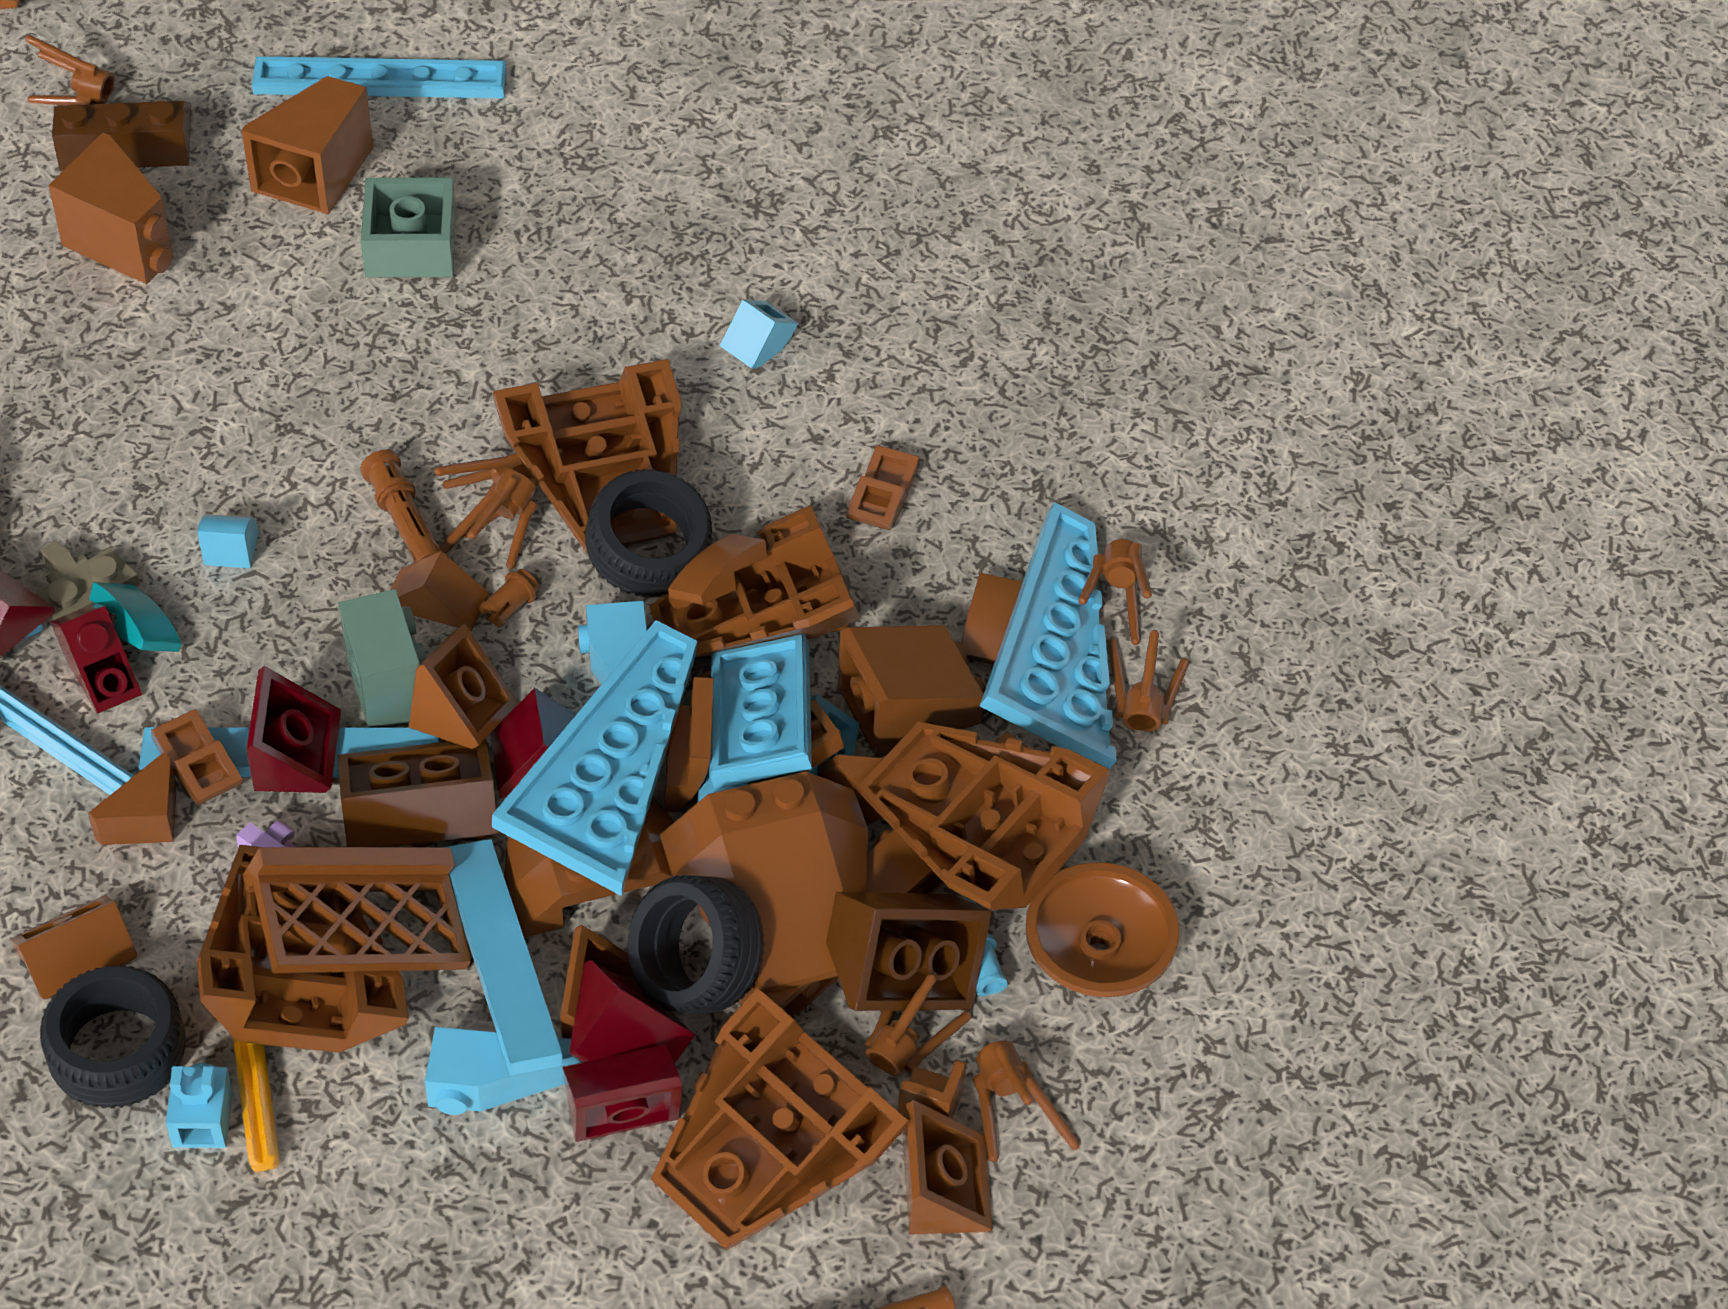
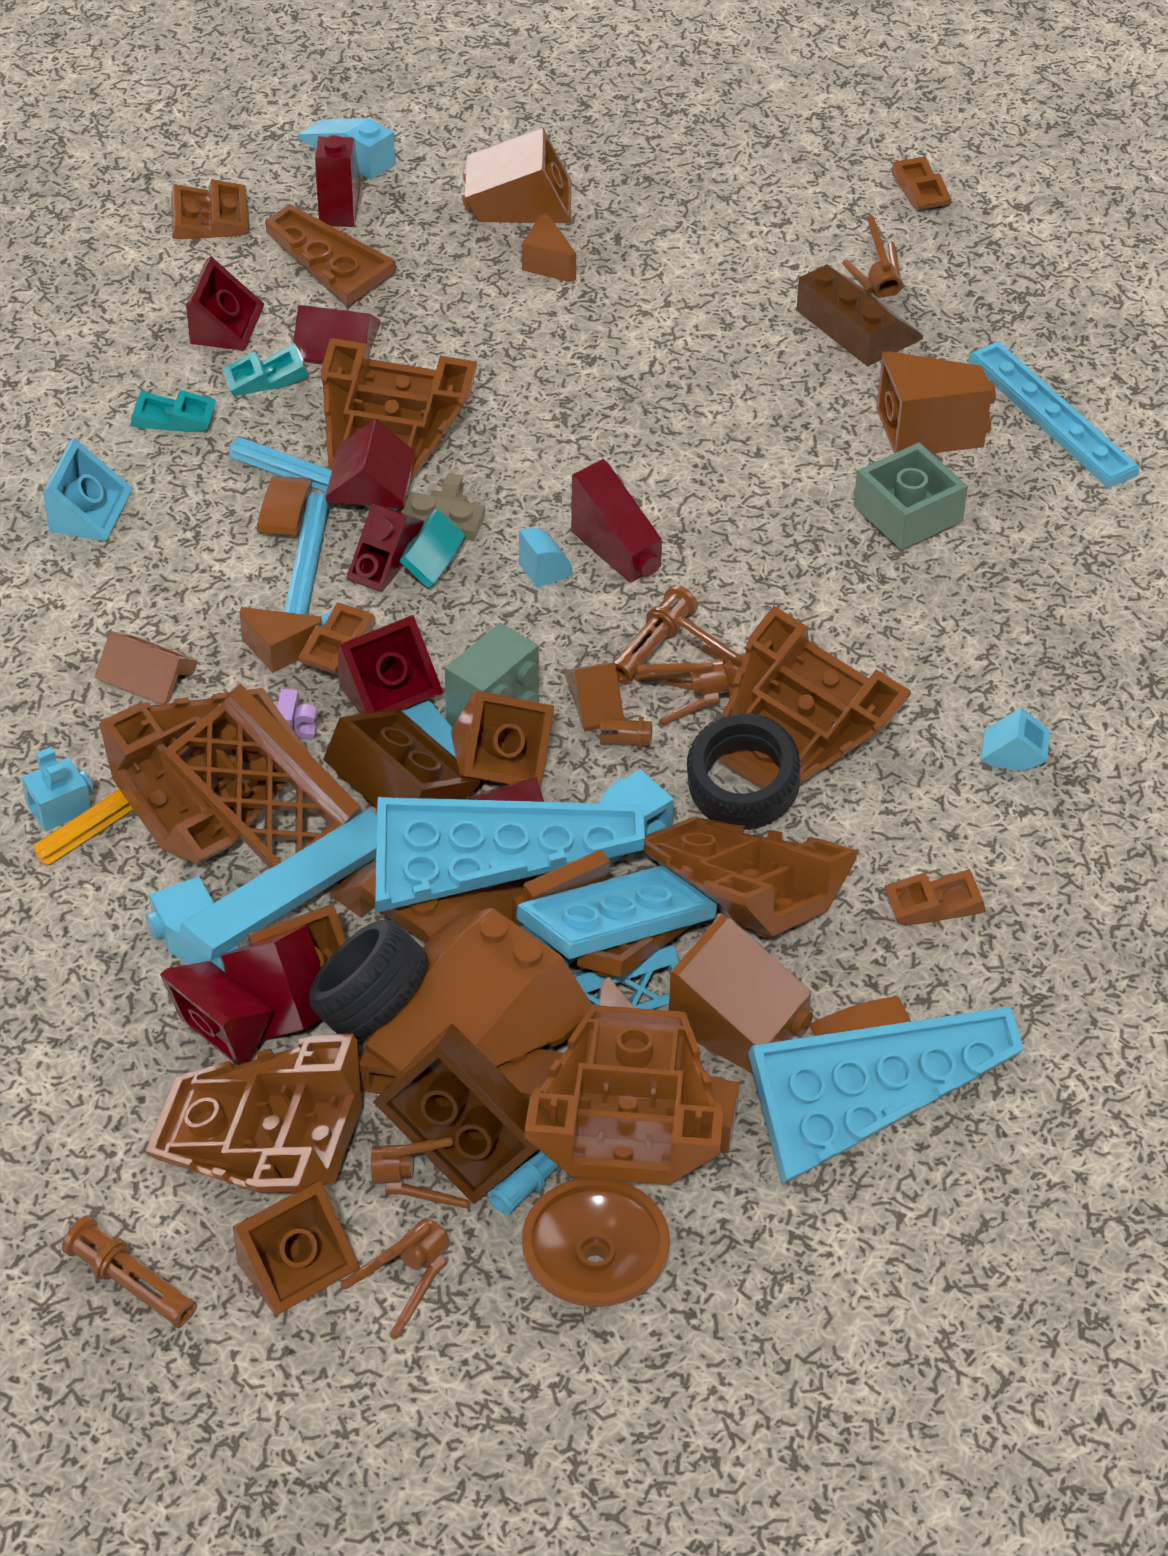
camera: 60 degrees right, 5 degrees down
black tyre [40,965,186,1109] -> none
dark orange slope [49,132,173,285] -> none
dark orange slope [668,534,767,605] -> none
dark orange panel [898,1059,966,1119] -> none
dark orange plant [1078,539,1152,645] -> none
dark orange plant [1108,630,1189,732] -> none
none -> dark red slope [571,459,662,583]

